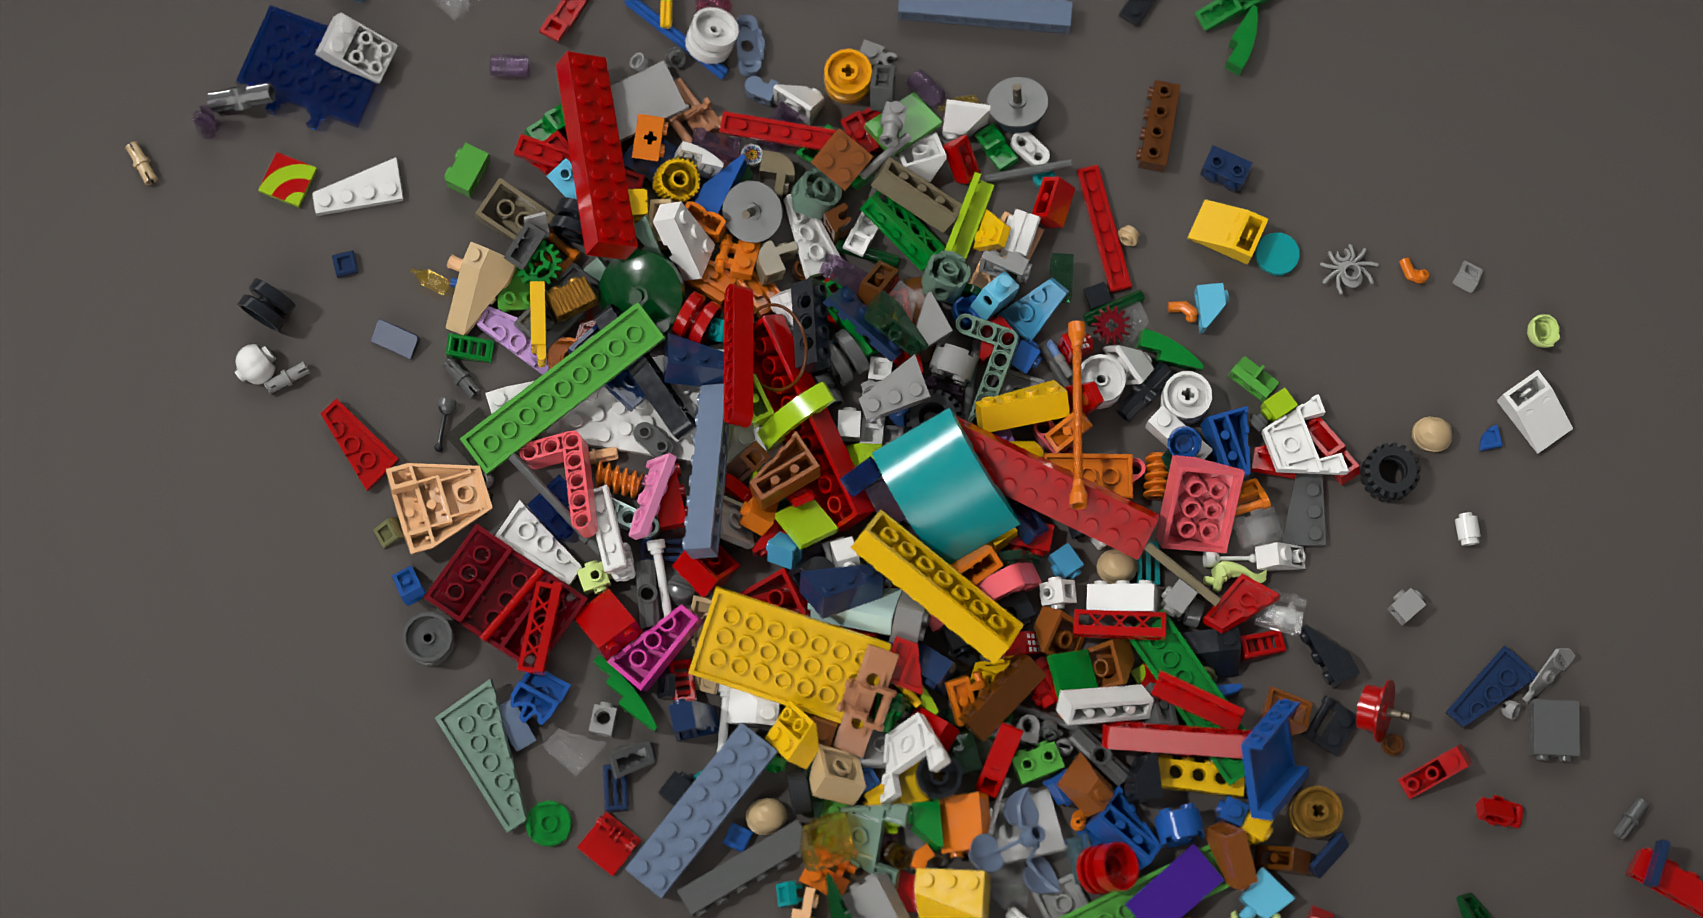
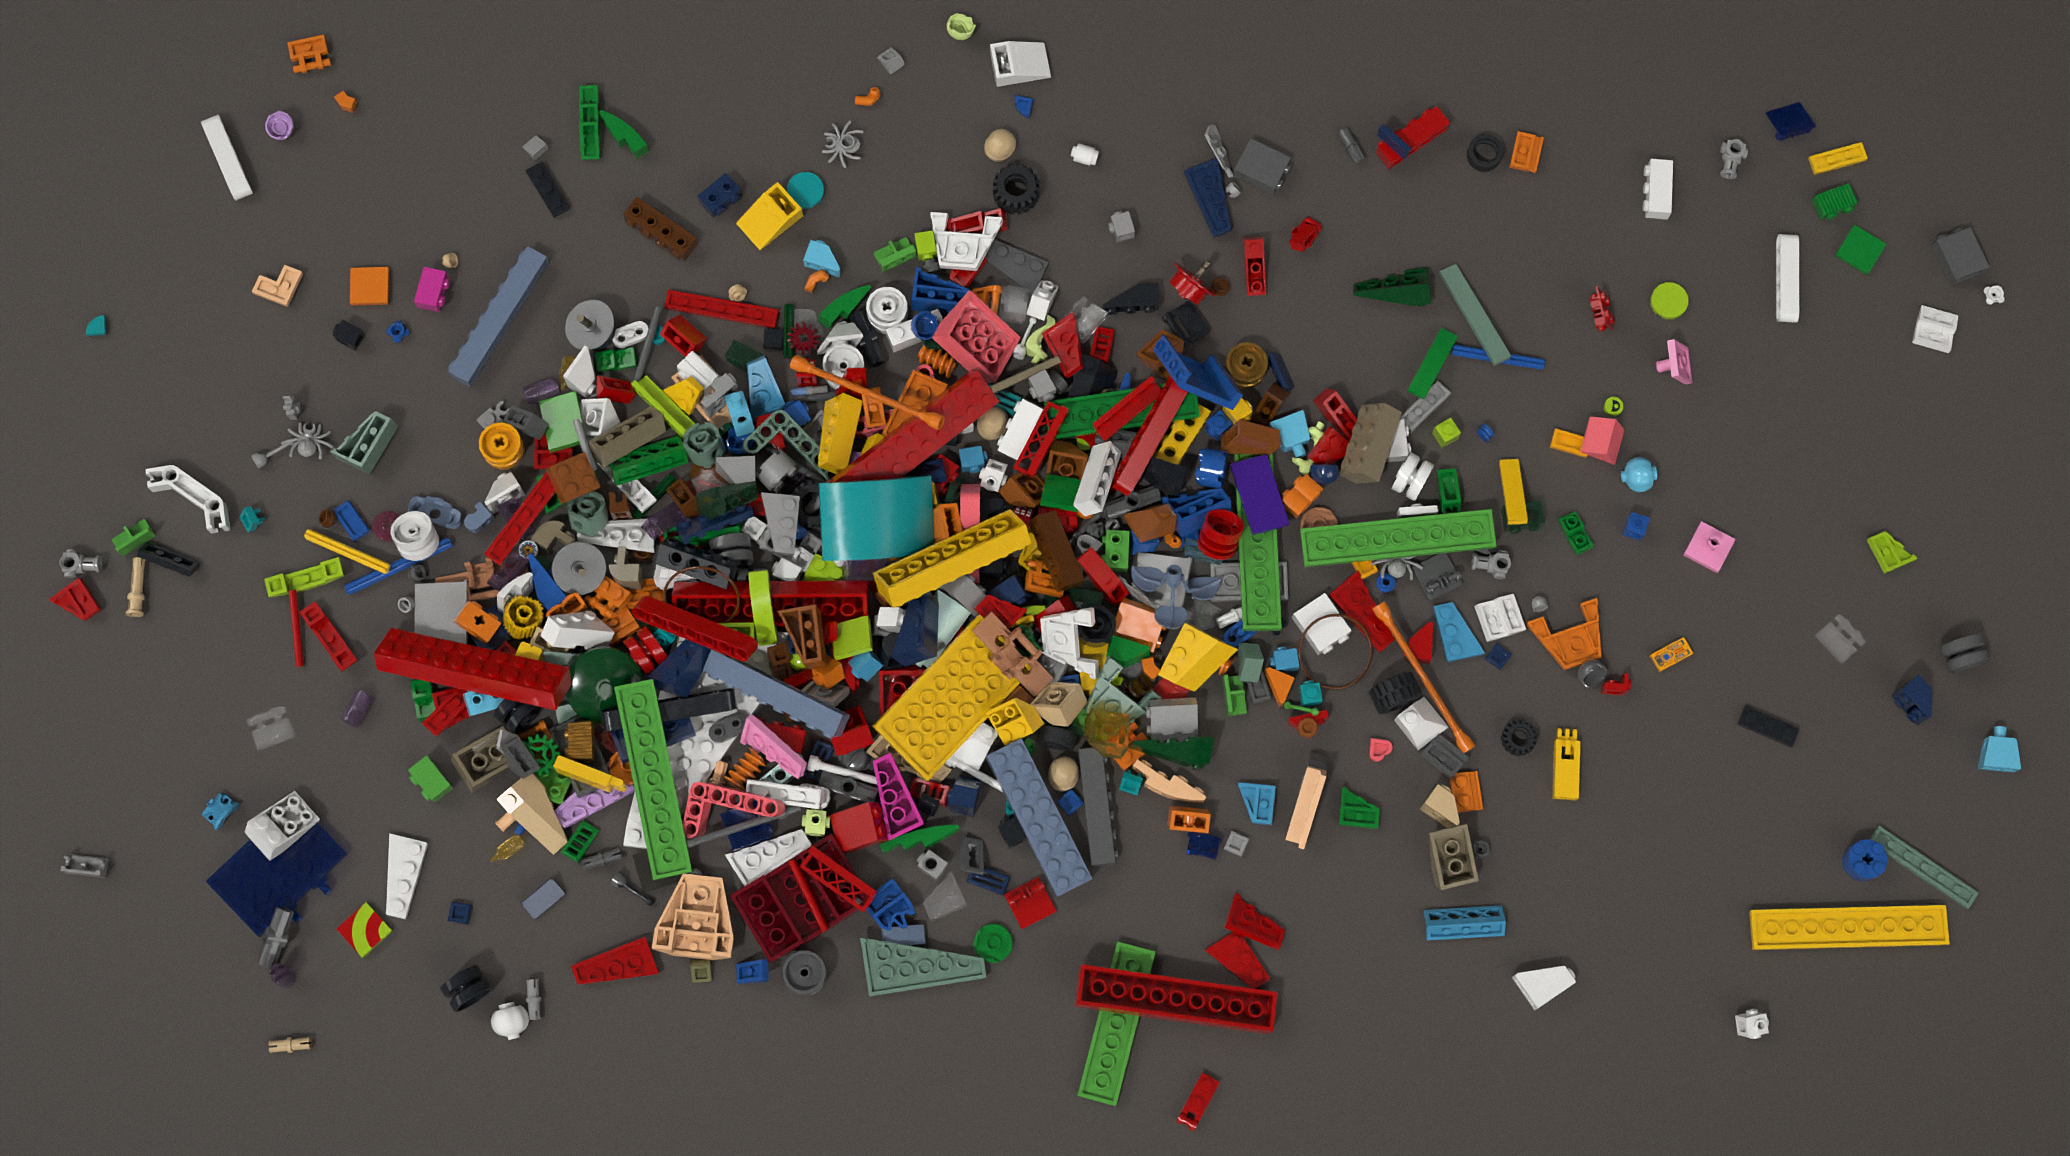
camera: 65 degrees left, 0 degrees up
clear blue slope [839,456,882,497] -> none
light grey connector [879,101,908,148] -> none

